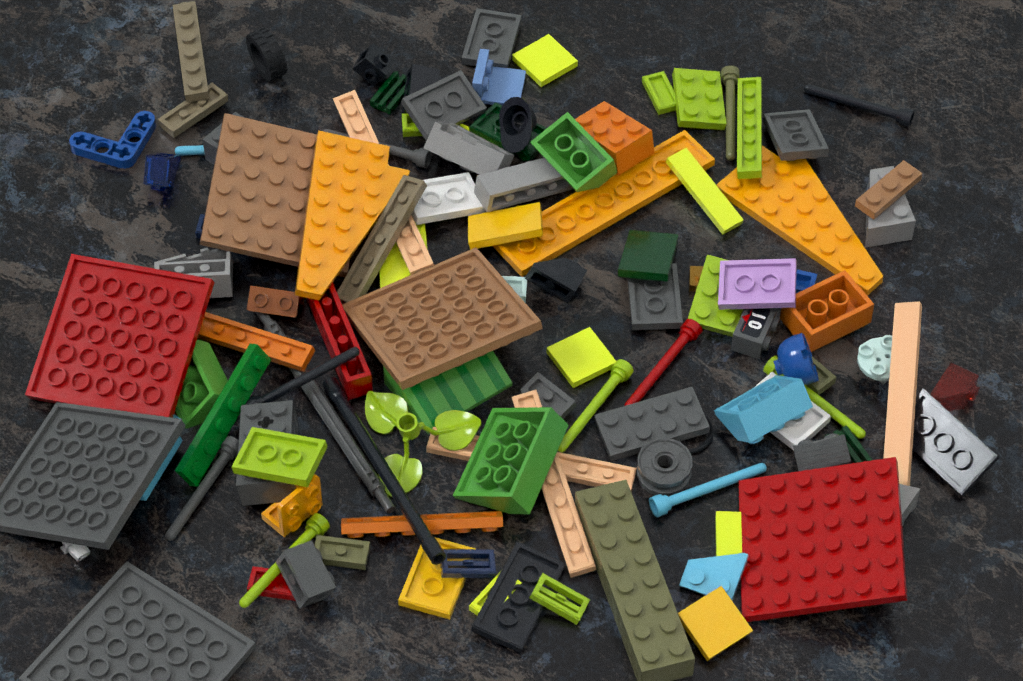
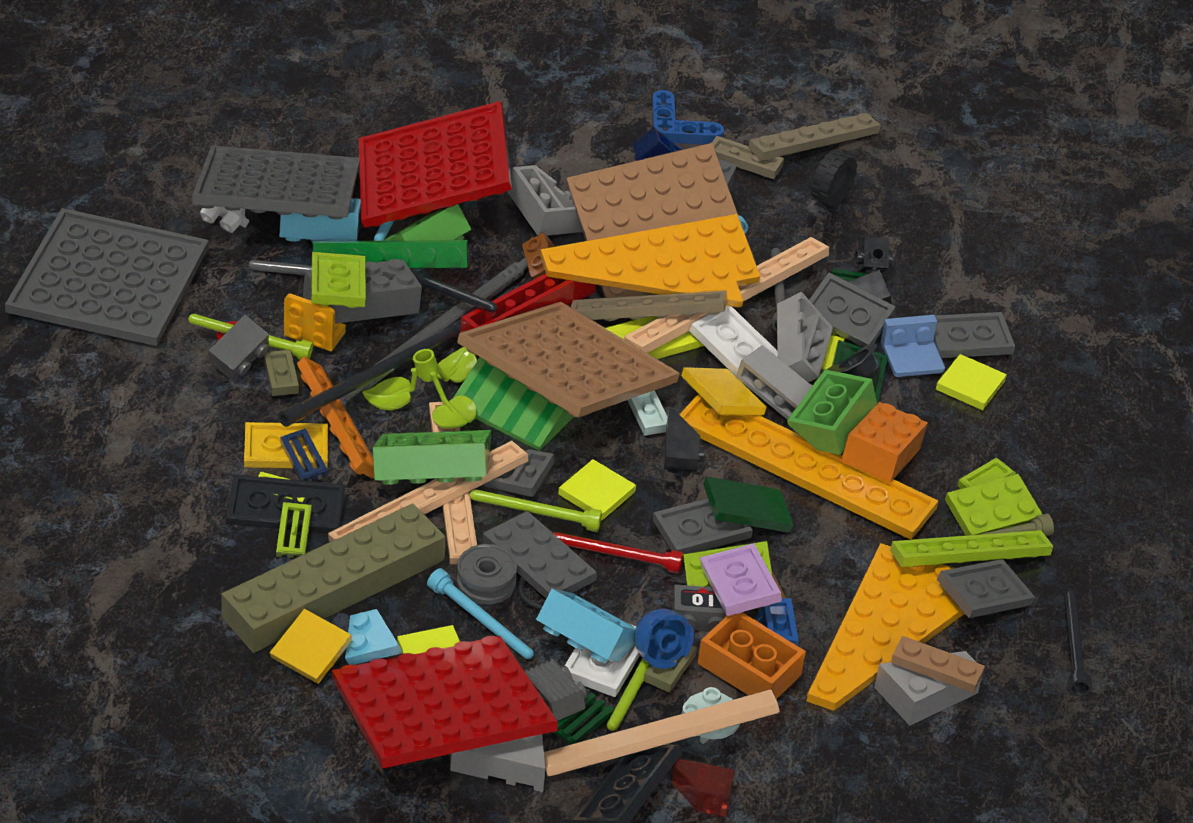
camera: 65 degrees right, 10 degrees down
orange plate [198,312,315,372] -> none
neon yellow tile [666,148,743,235] -> none

